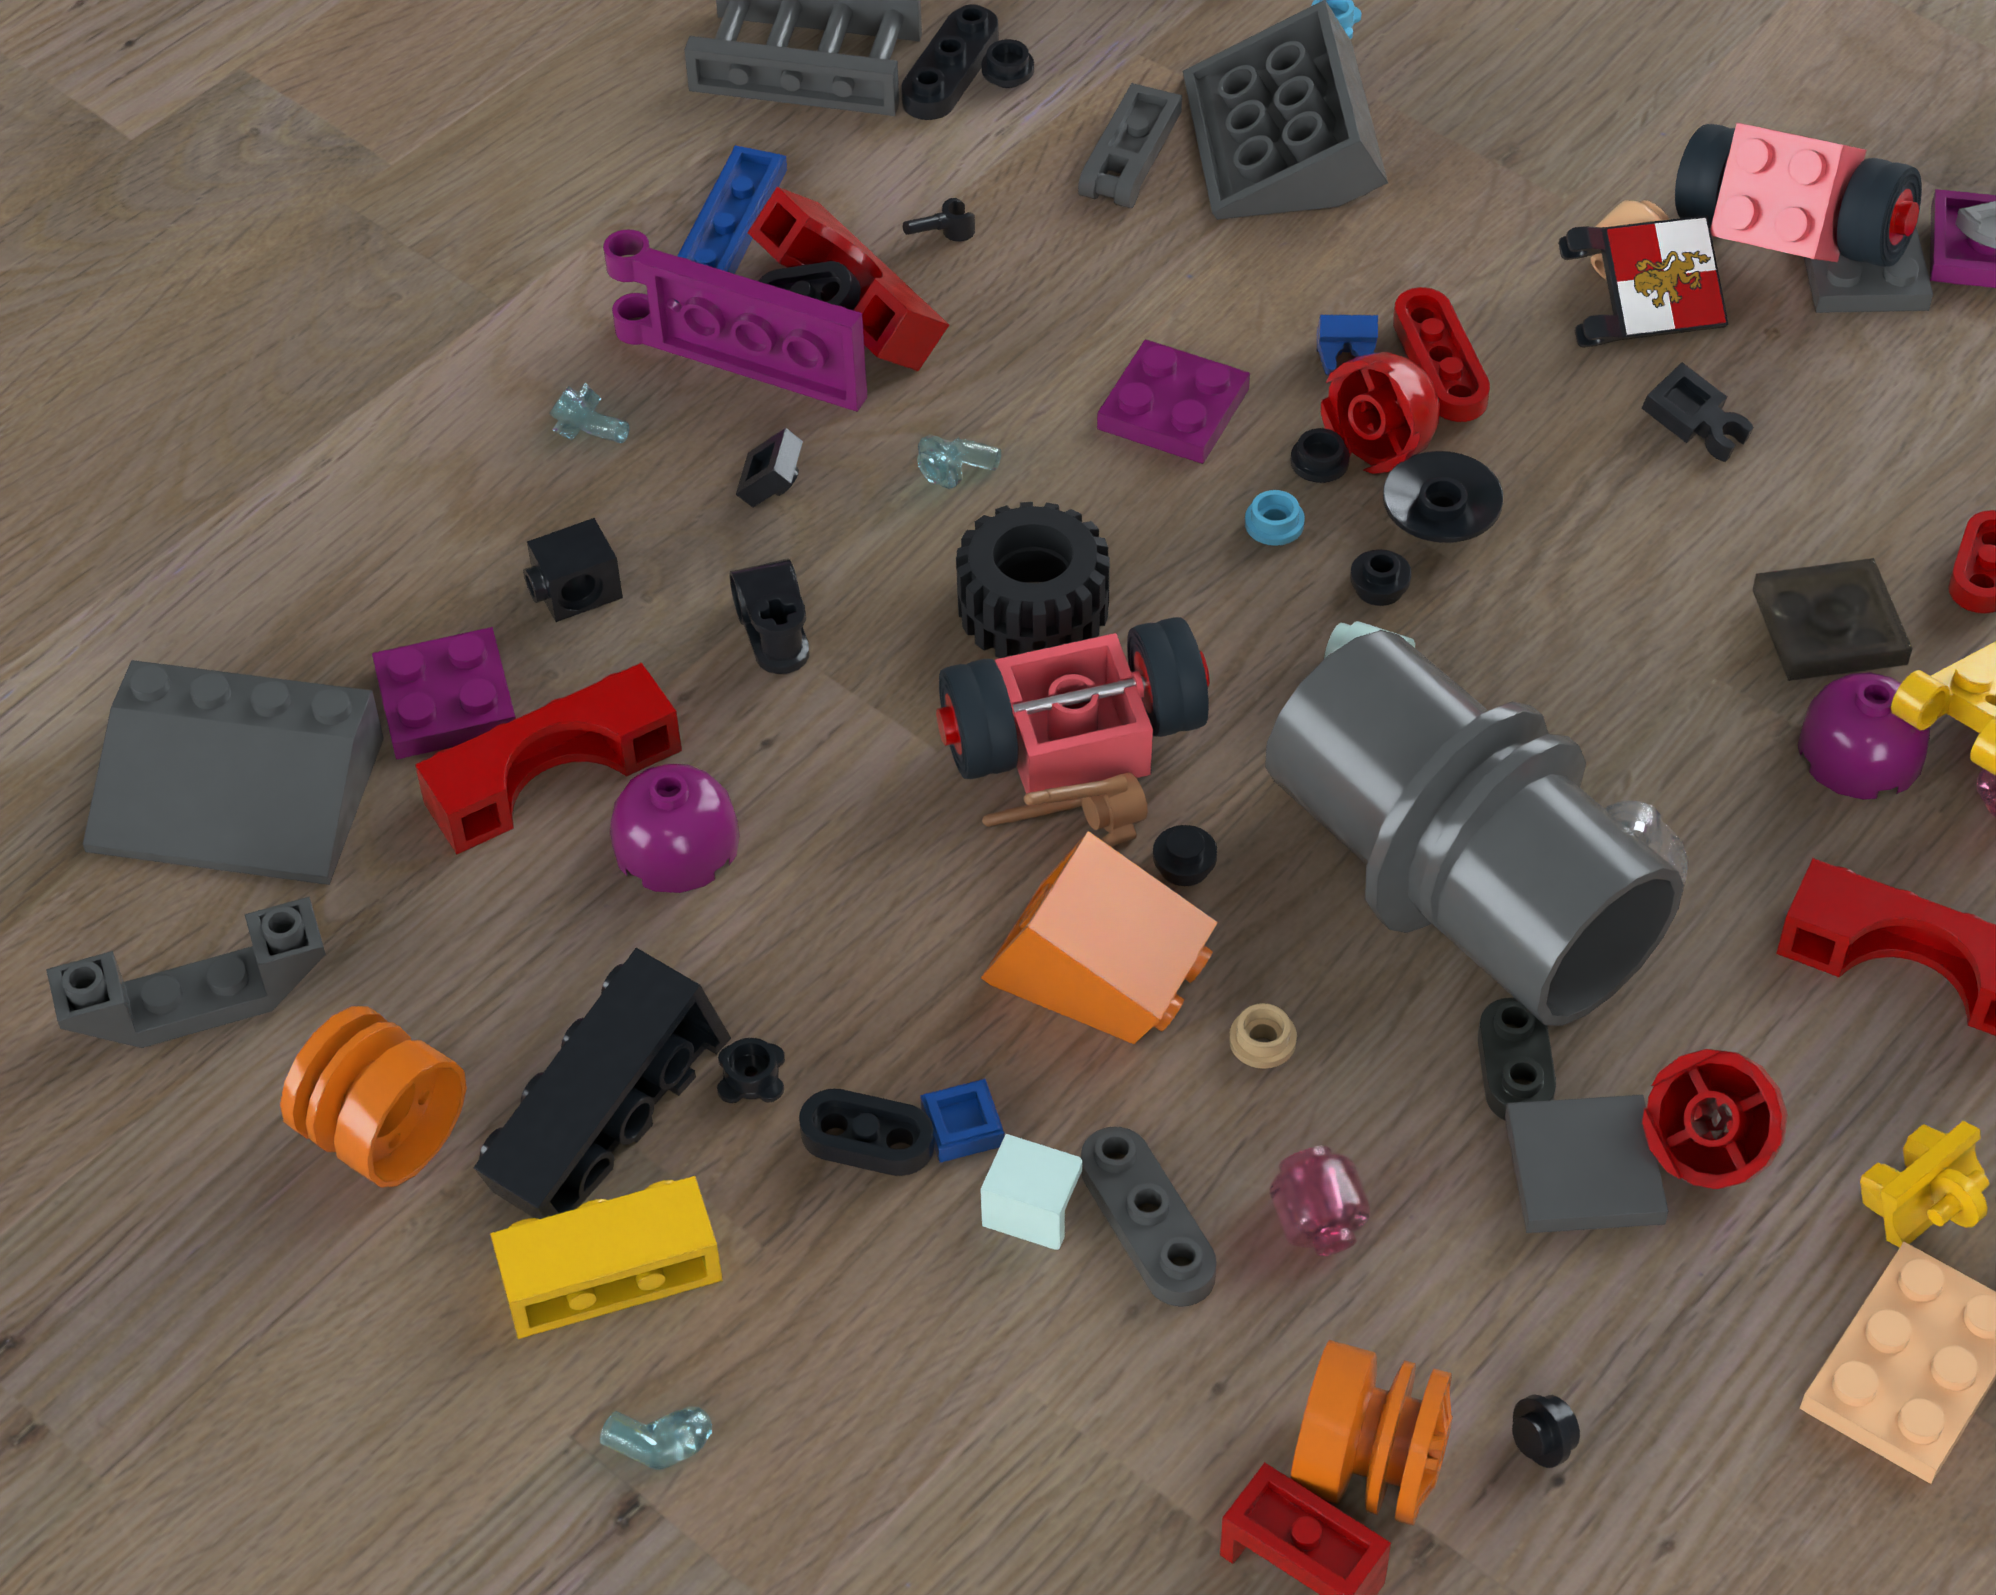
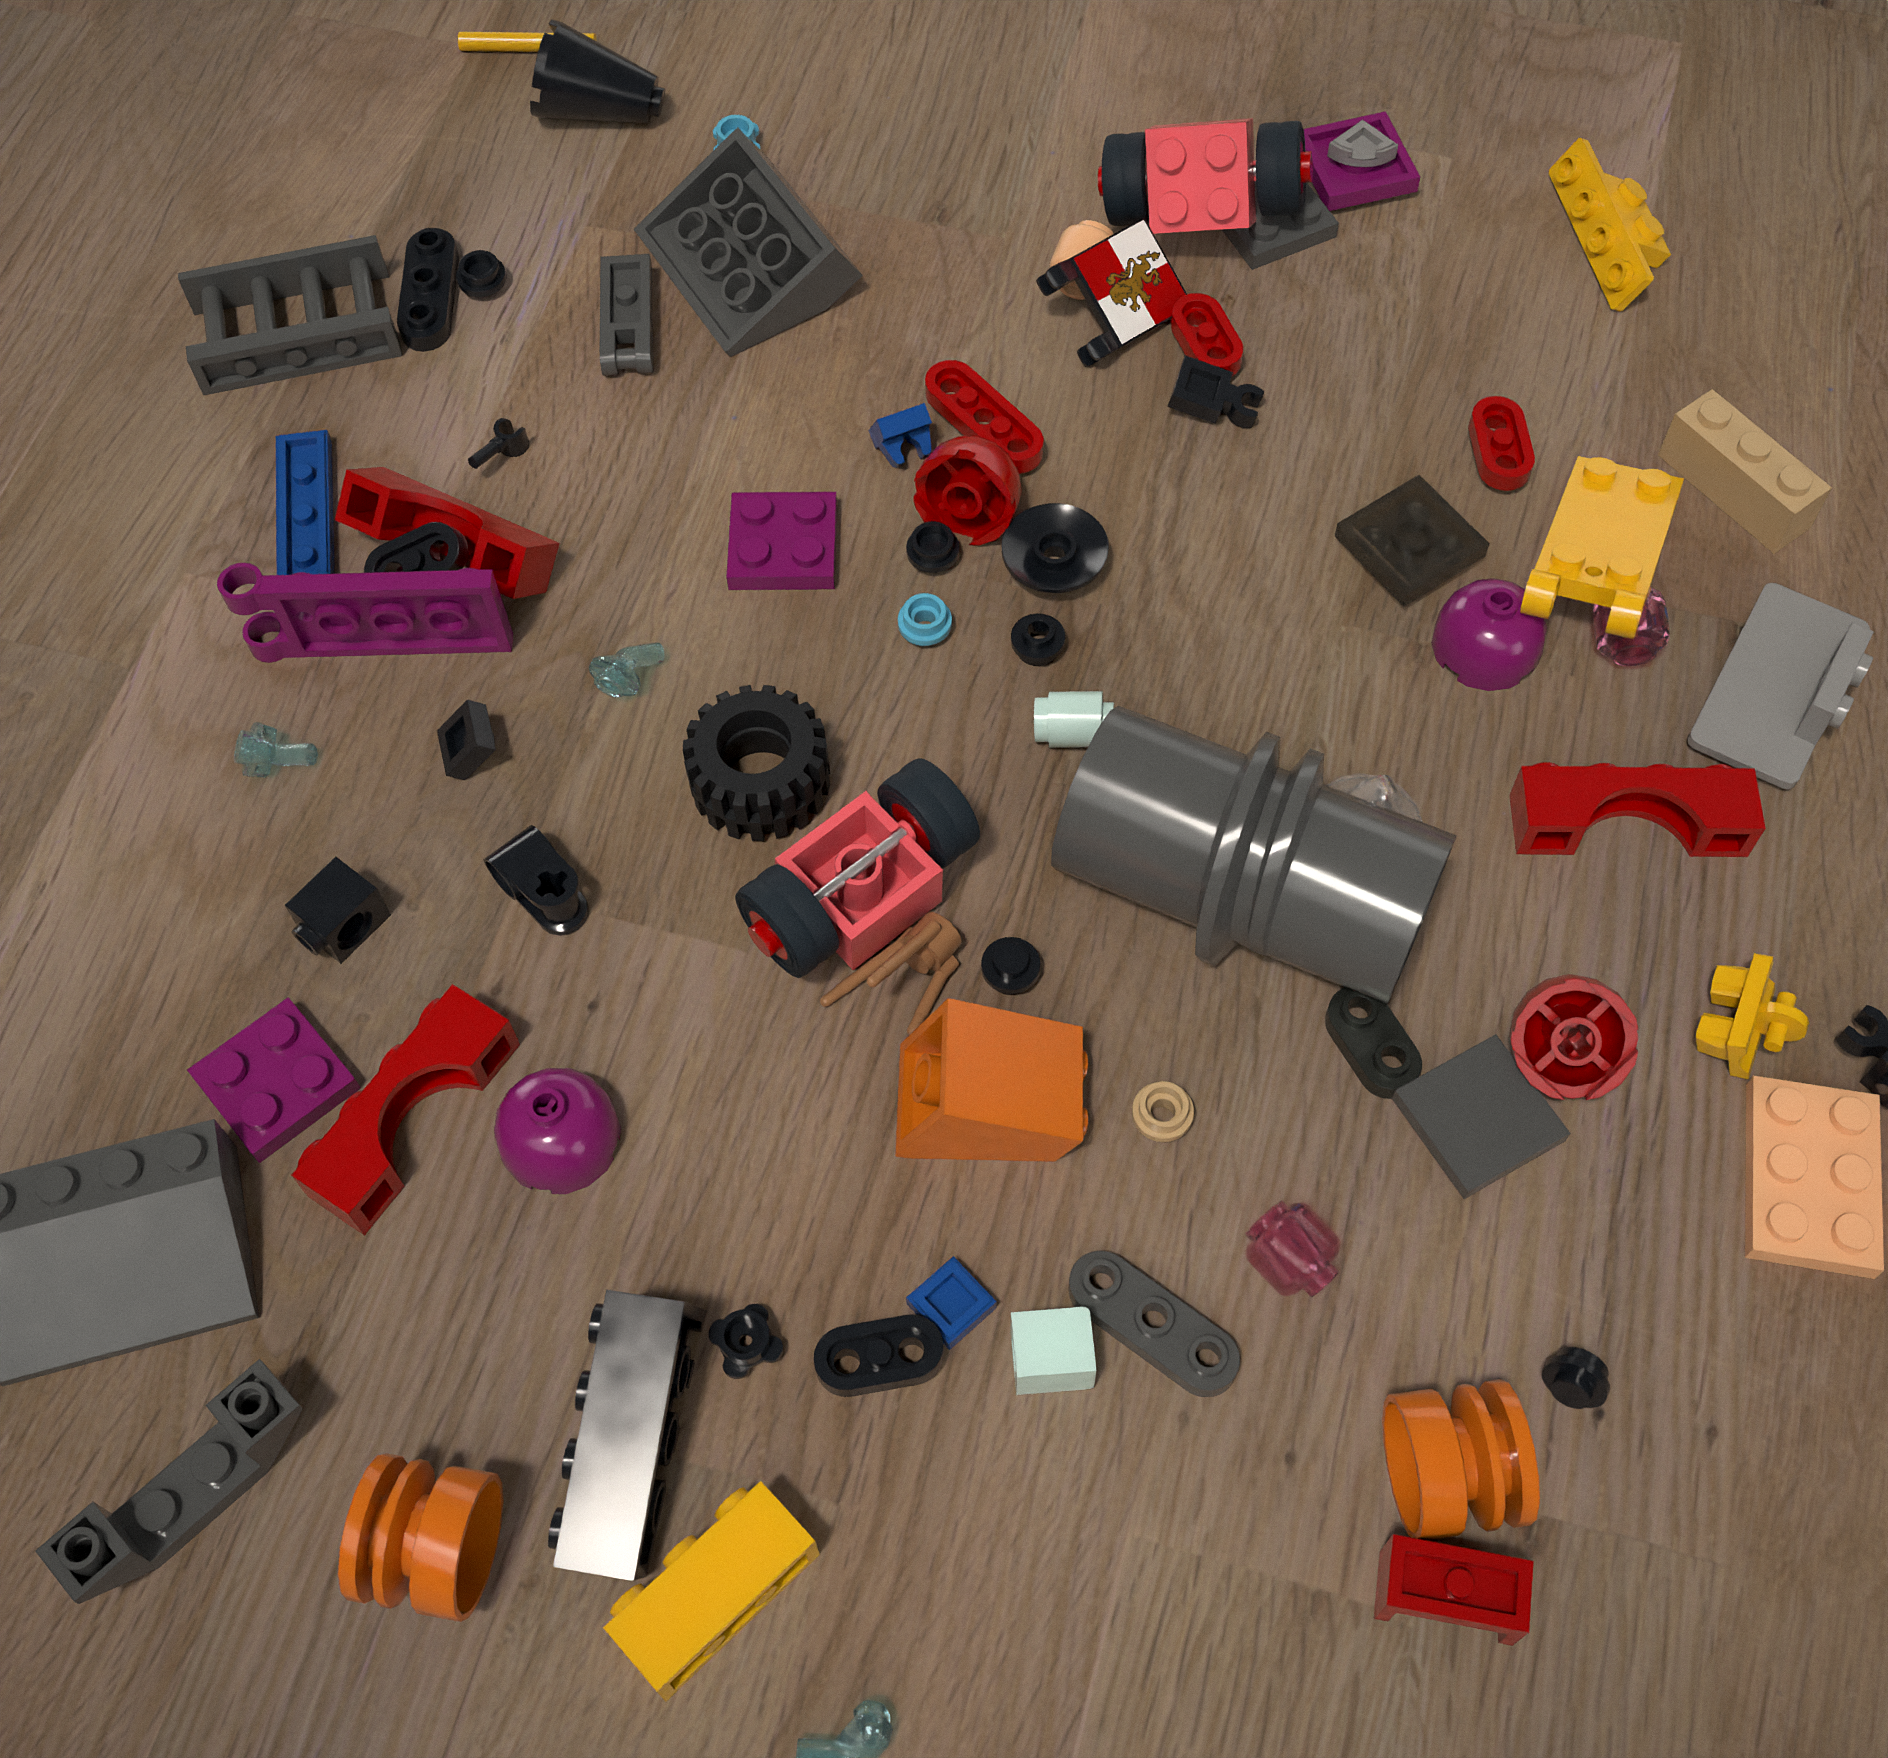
camera: 25 degrees left, 10 degrees up
none -> red plate [1171,293,1243,377]

